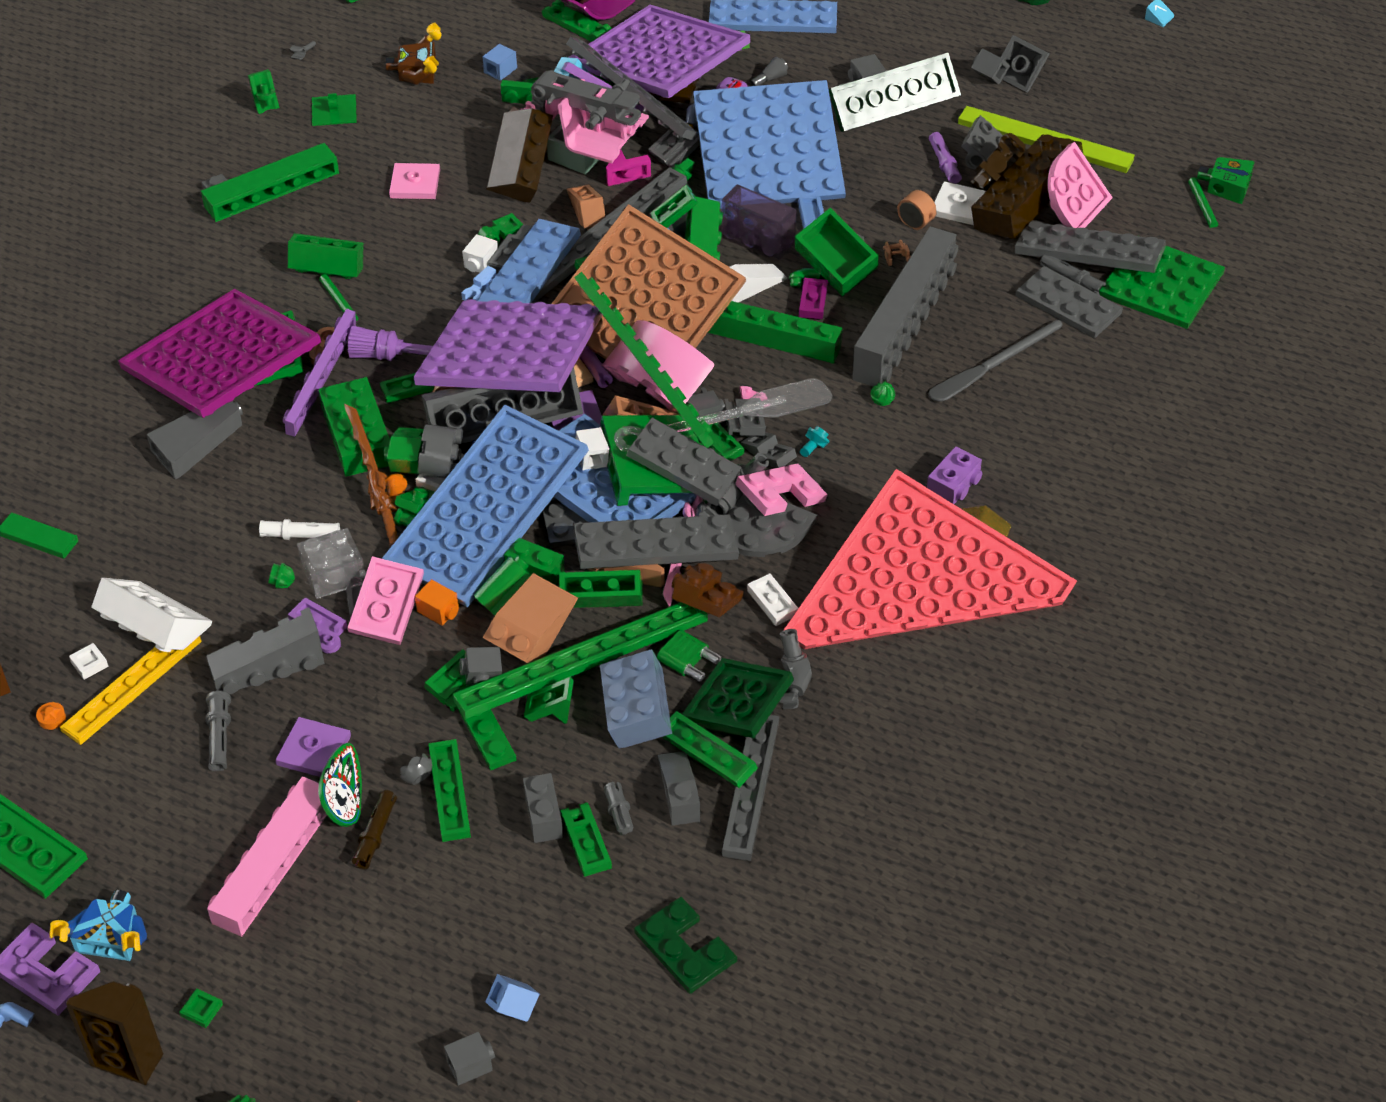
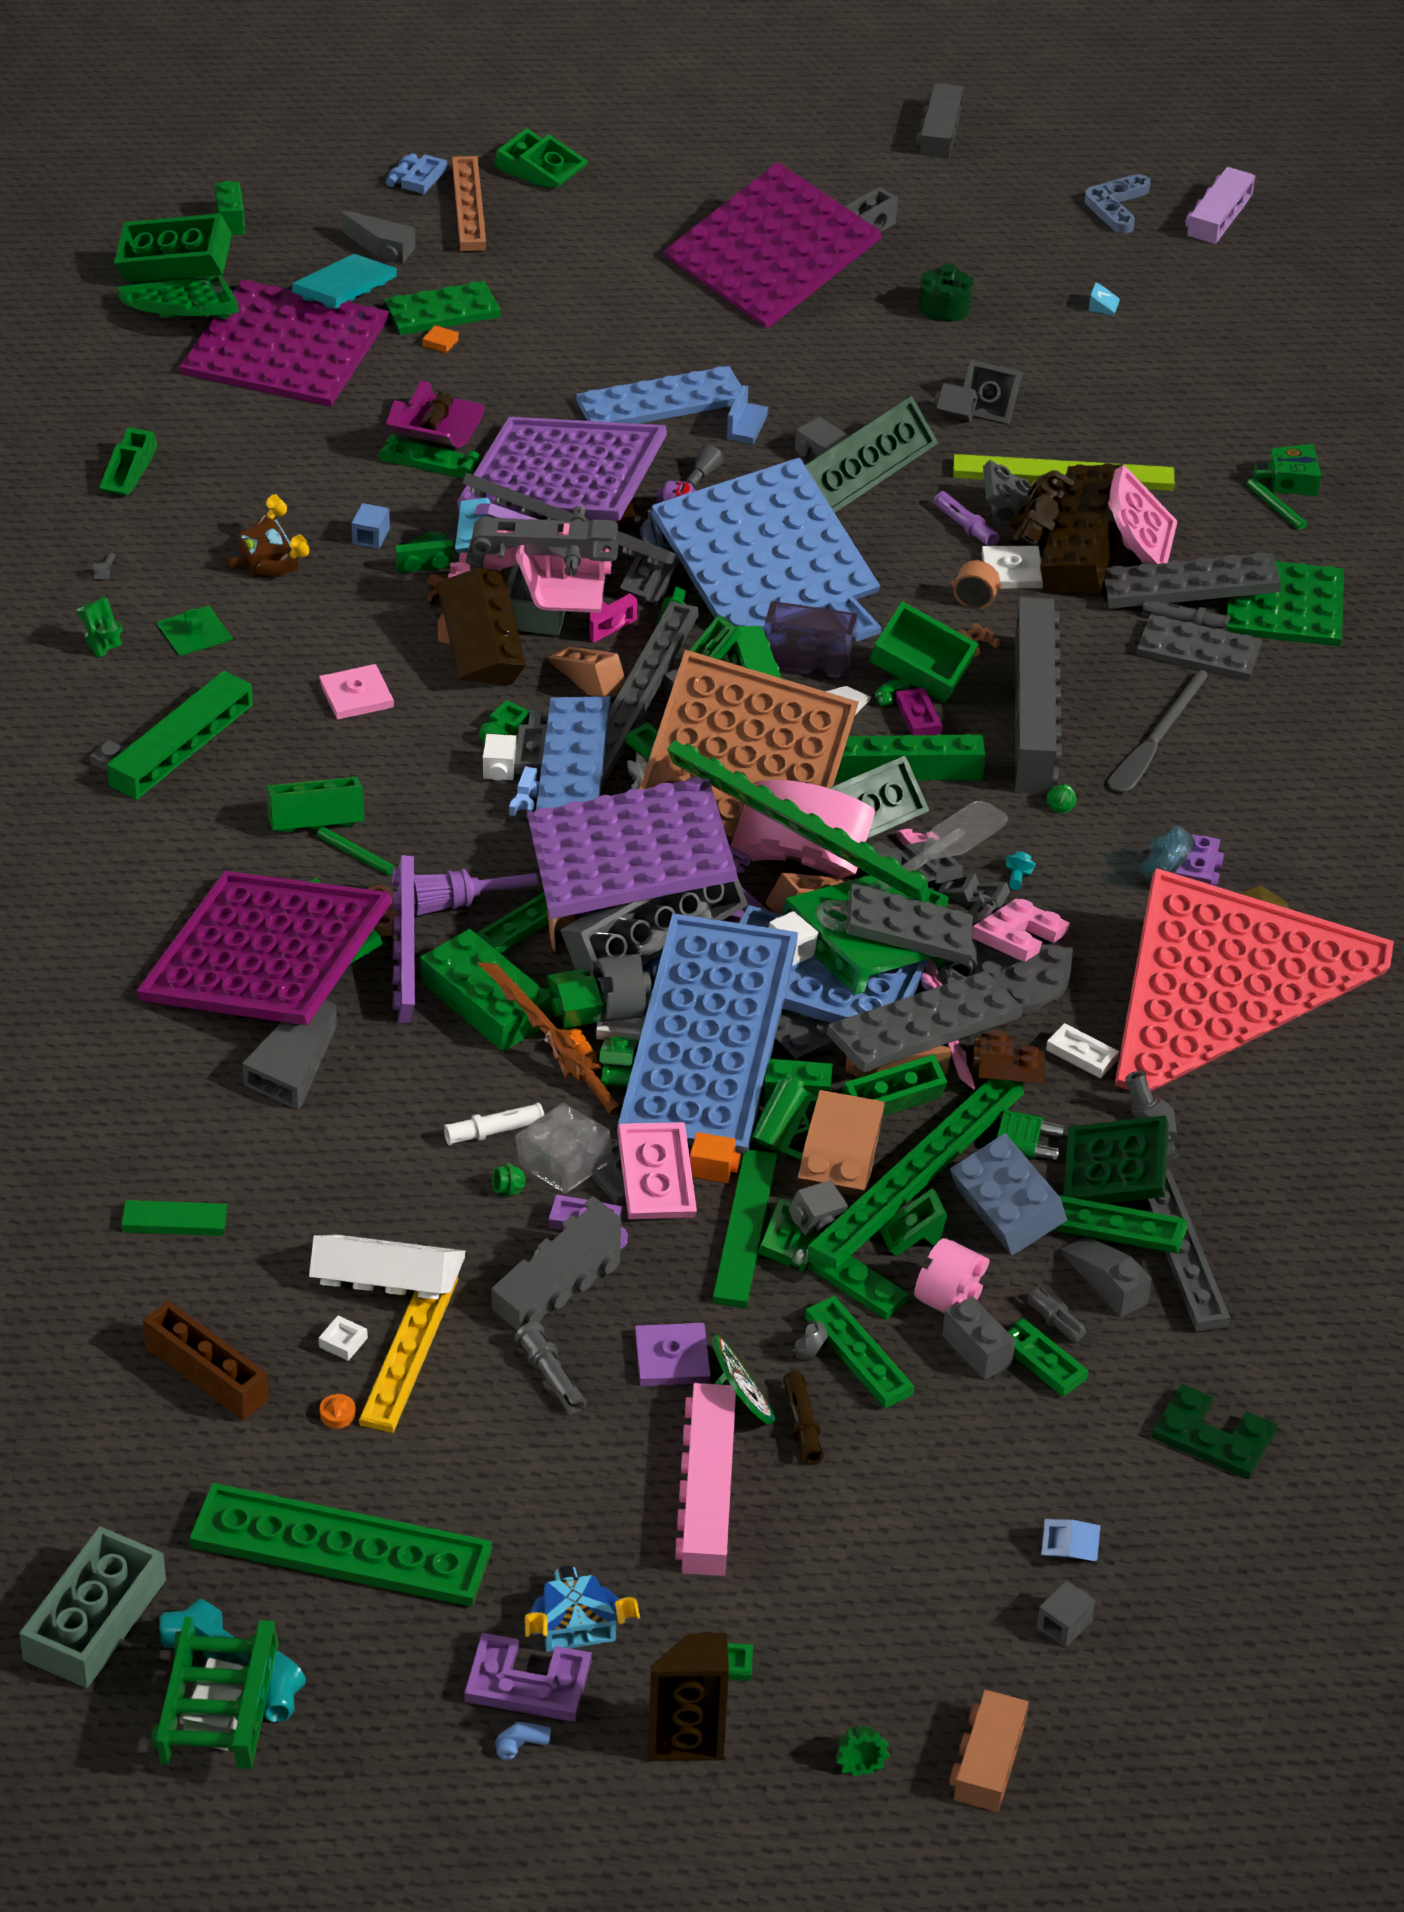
camera: 25 degrees left, 5 degrees down
none -> green tile [713,1150,777,1309]
none -> medium blue panel [727,385,768,445]
none -> plate [829,756,930,839]
none -> bright pink brick [914,1238,990,1314]
none -> clear light blue tile [1139,825,1193,881]

